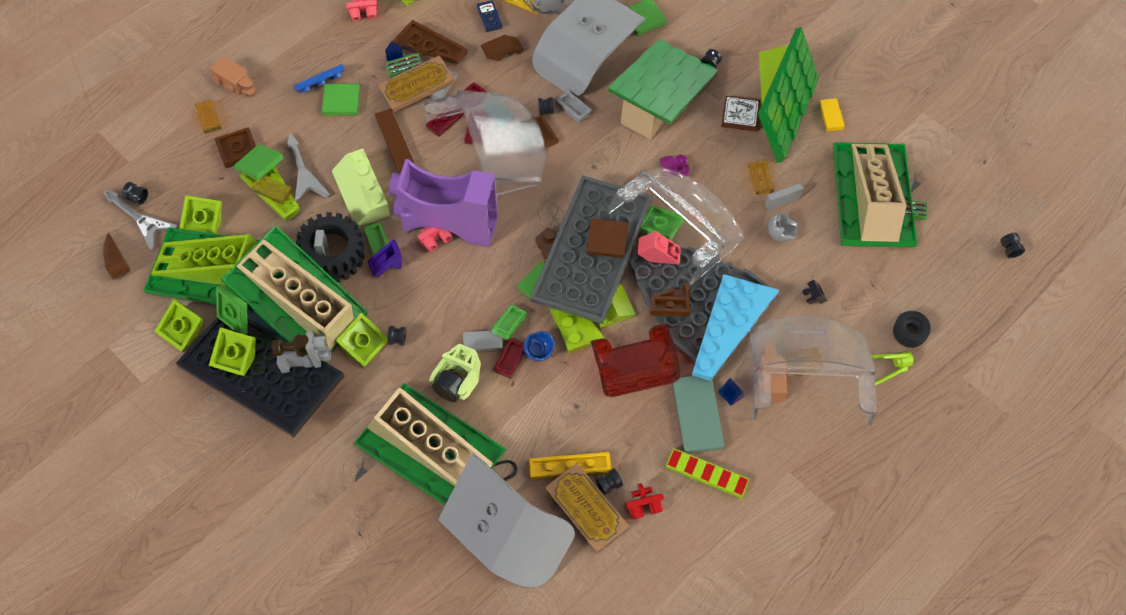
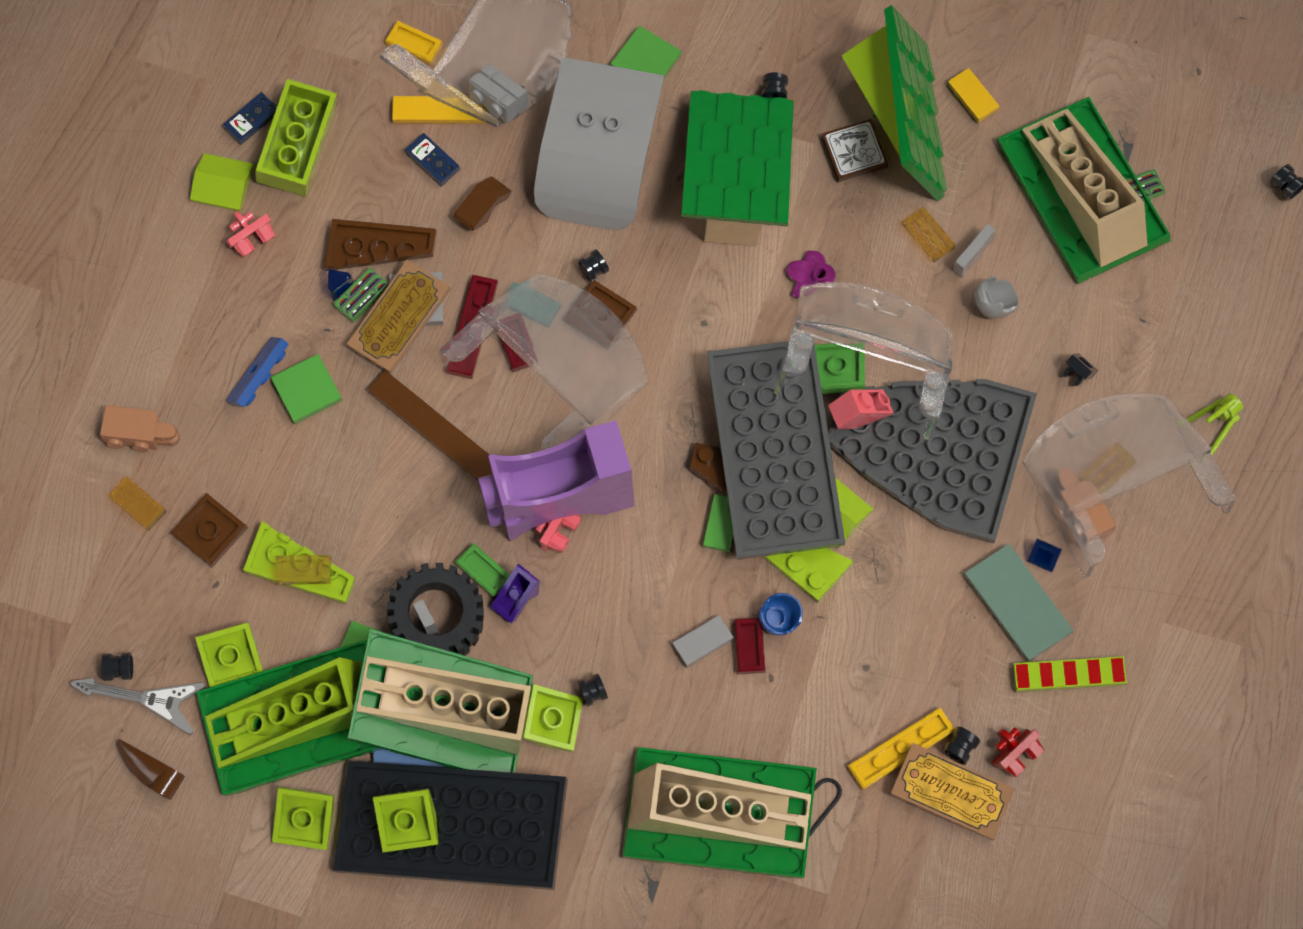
camera: 25 degrees left, 10 degrees up
bright green tile [216,284,247,335] -> none
bright green tile [234,144,284,180] -> none
light grey hips [272,331,331,373] -> none
light grey piece [287,134,330,202] -> none
yellowish green slope [332,149,390,227] -> none
yellowish green piece [429,344,481,402] -> none
light grey door [438,453,575,588] -> none
bright green tile [491,304,528,340] -> none
light grey tile [555,90,592,124] -> none
reddish brown tile [587,218,629,258] -> none
clear red windscreen [590,323,680,397] -> none
reddish brown wing [651,283,690,317] -> none
medium azure wing [692,274,779,381] -> none
black tyre [893,311,931,348] -> none

